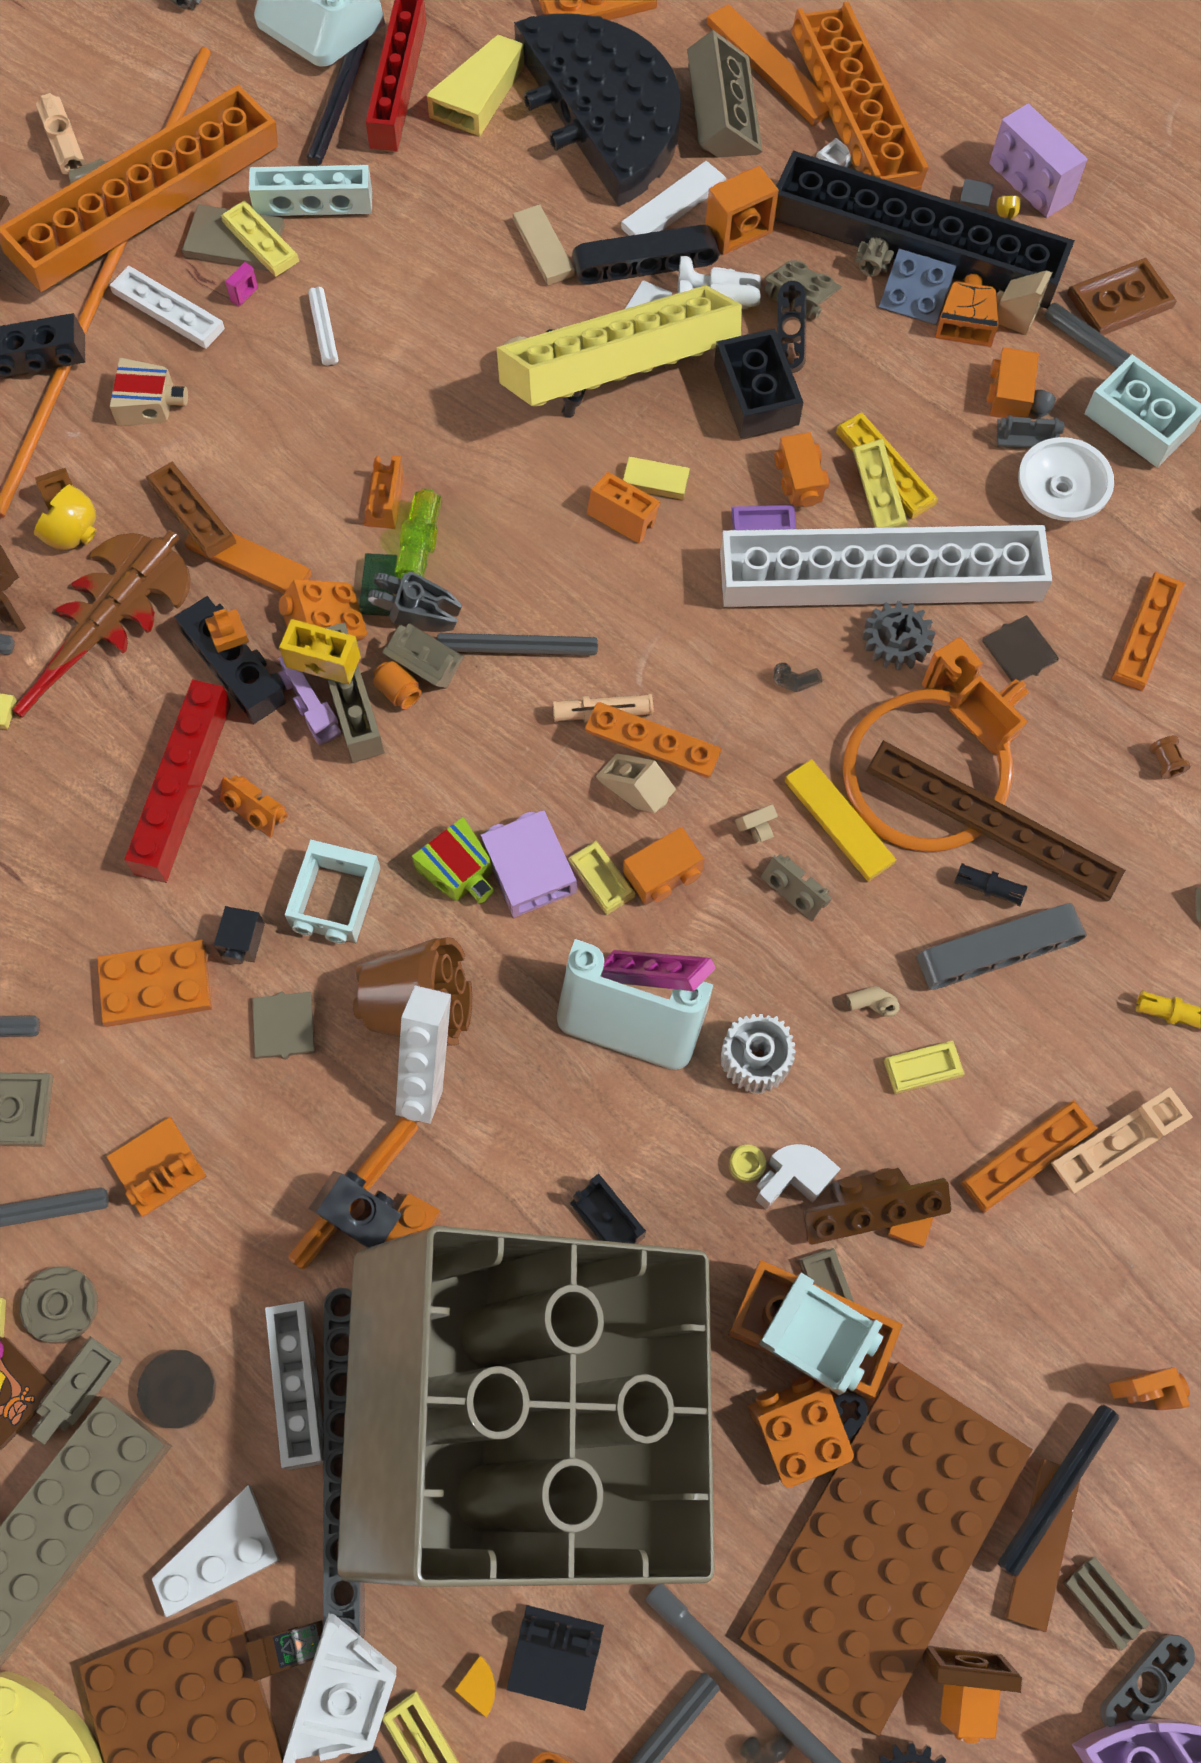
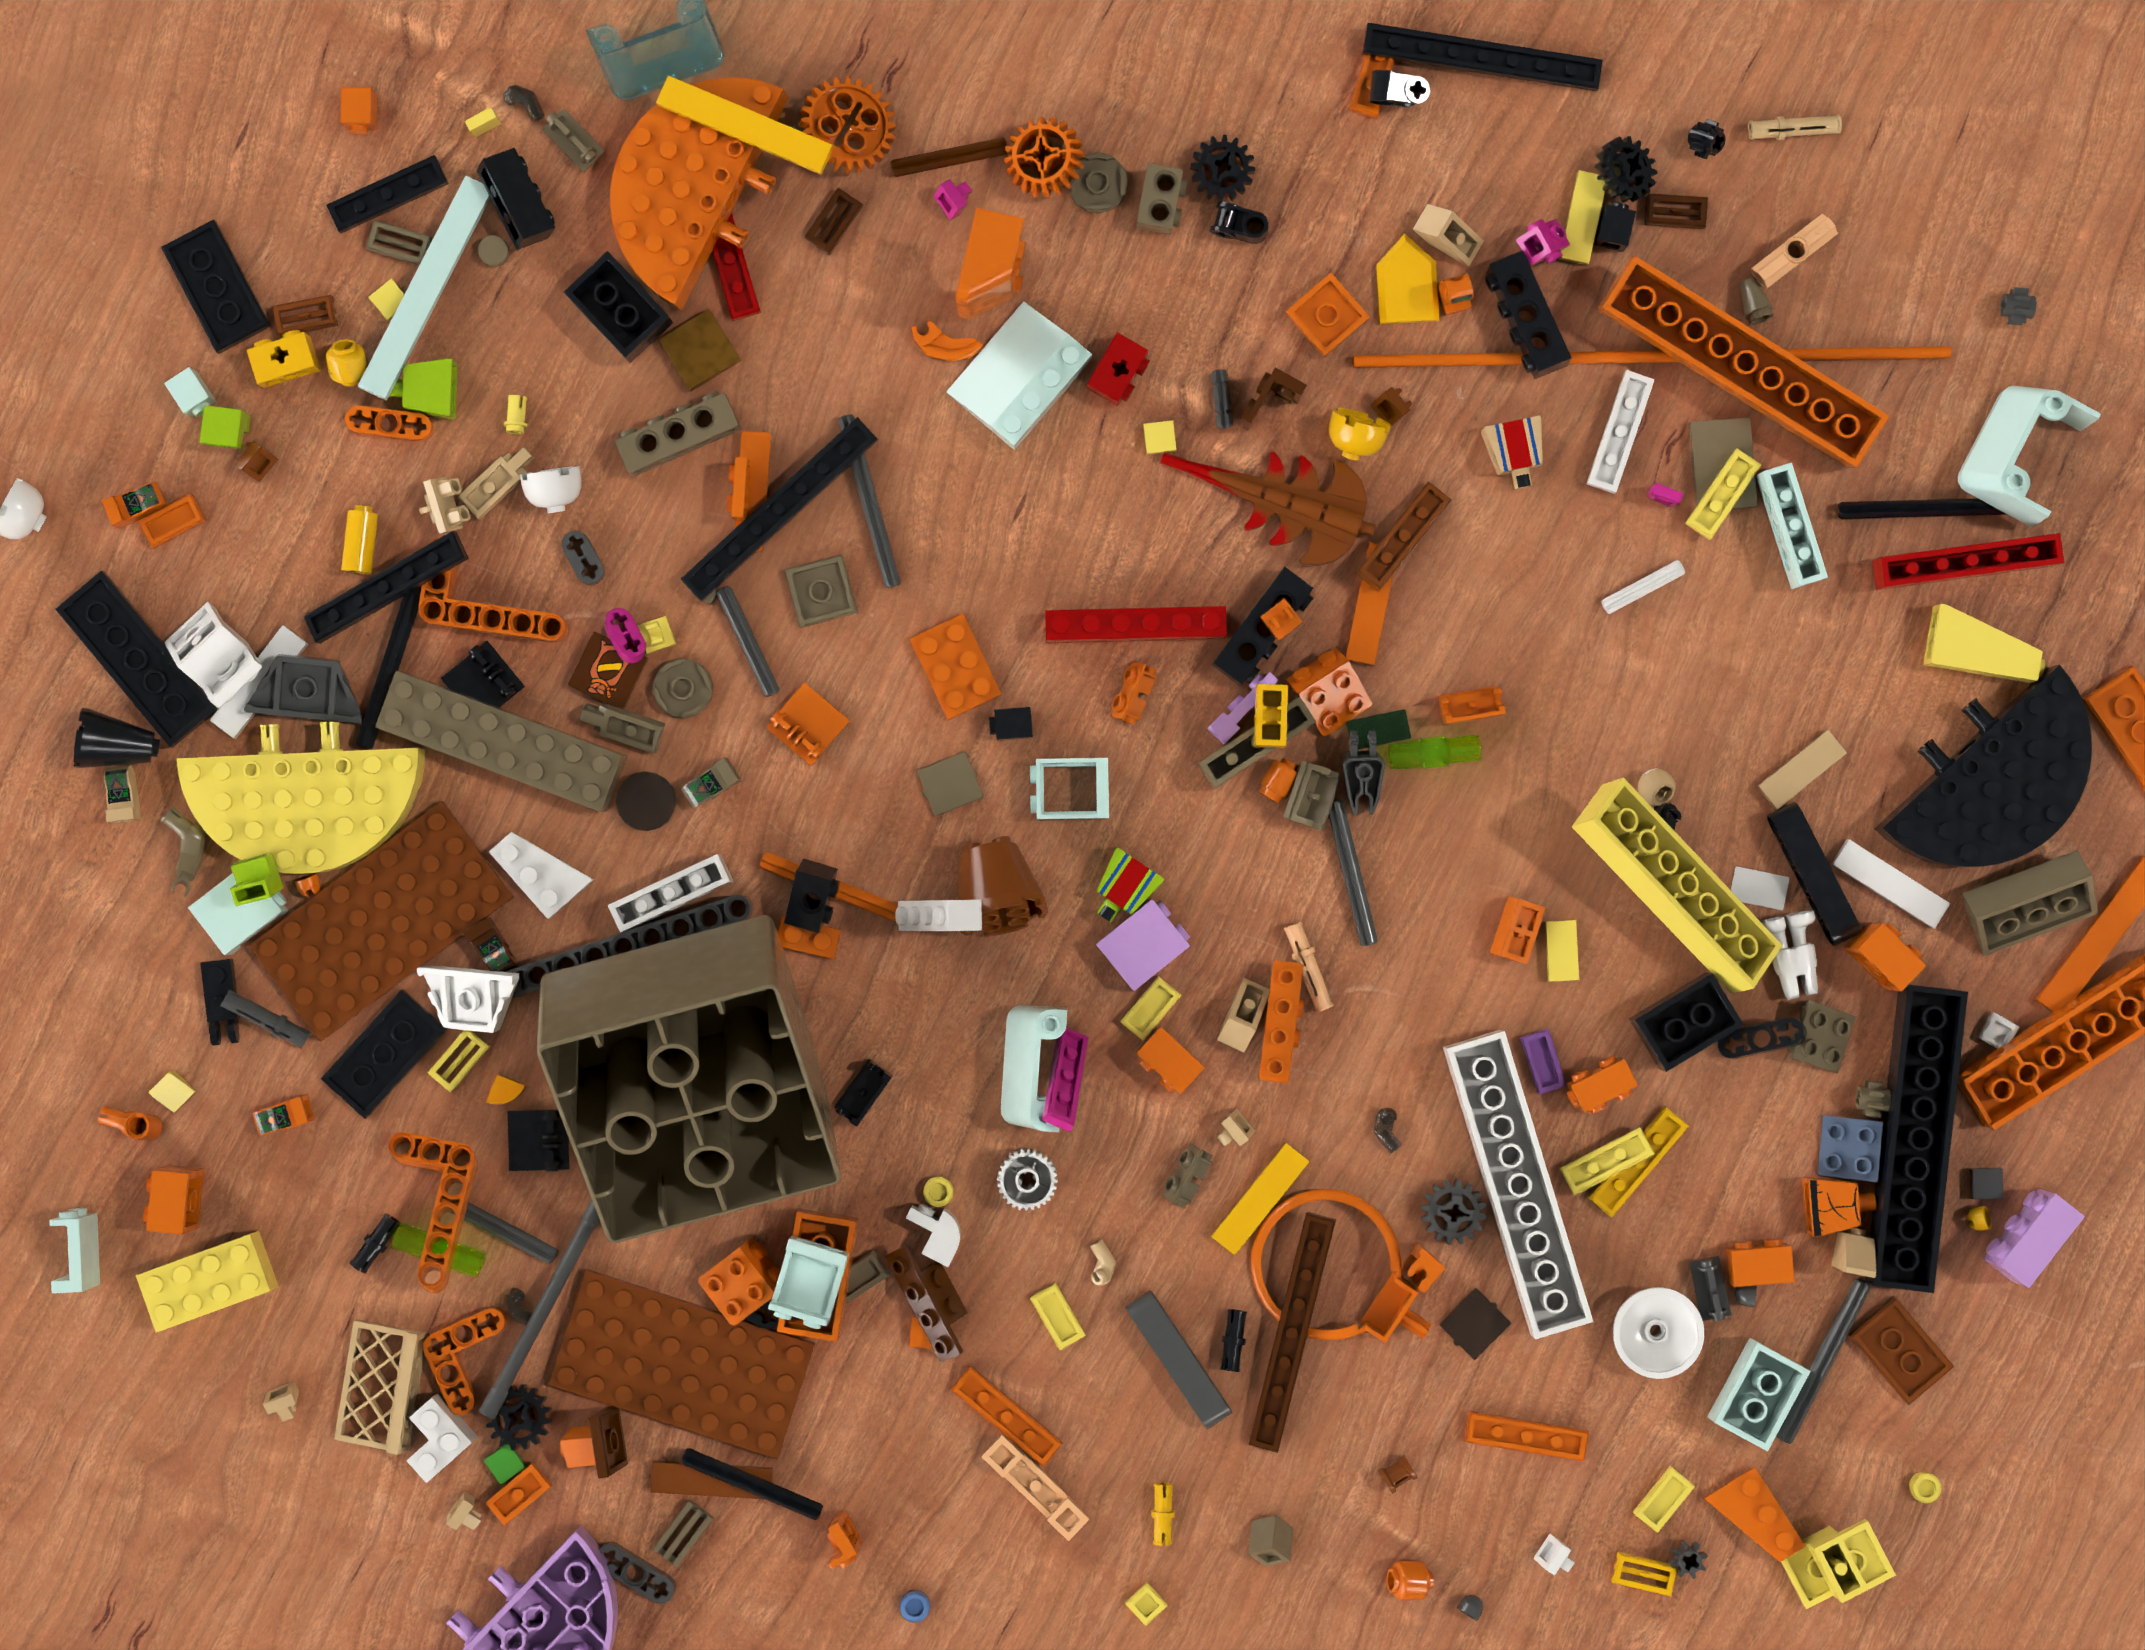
camera: 75 degrees right, 20 degrees up
none -> leg [681,757,742,809]

